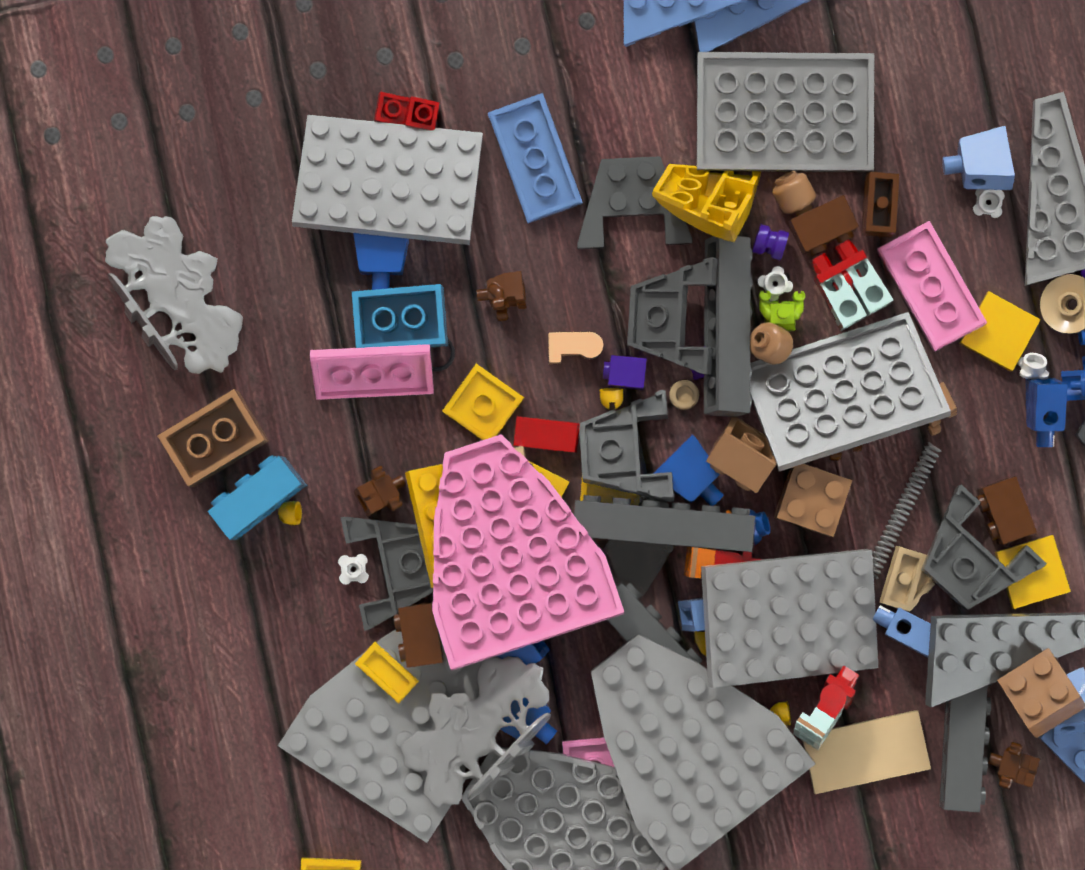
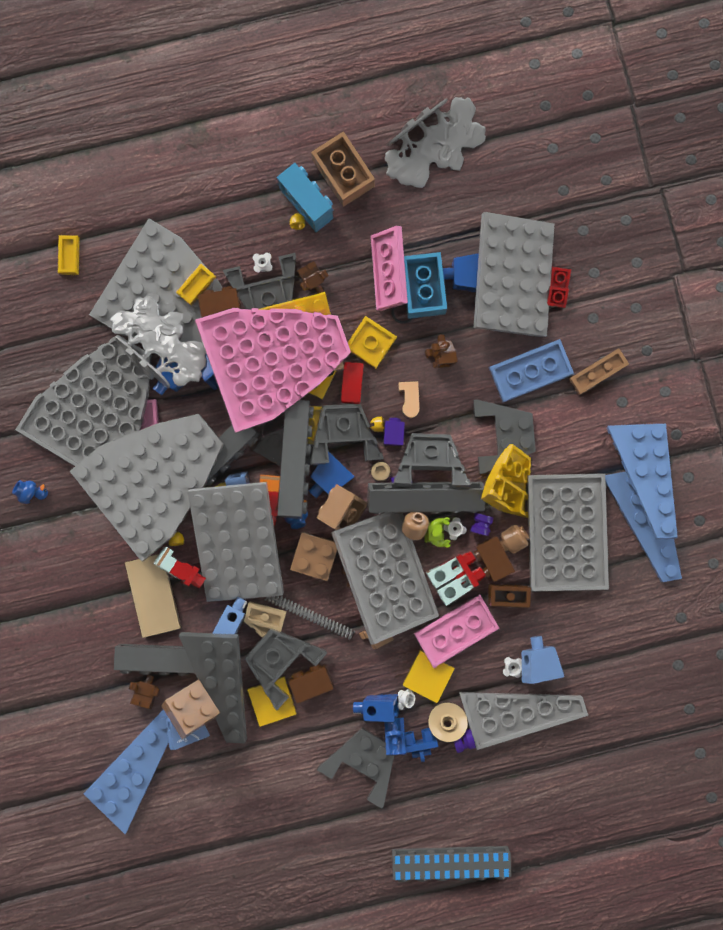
camera: 85 degrees right, 0 degrees up
none -> medium nougat plate [569,348,629,395]

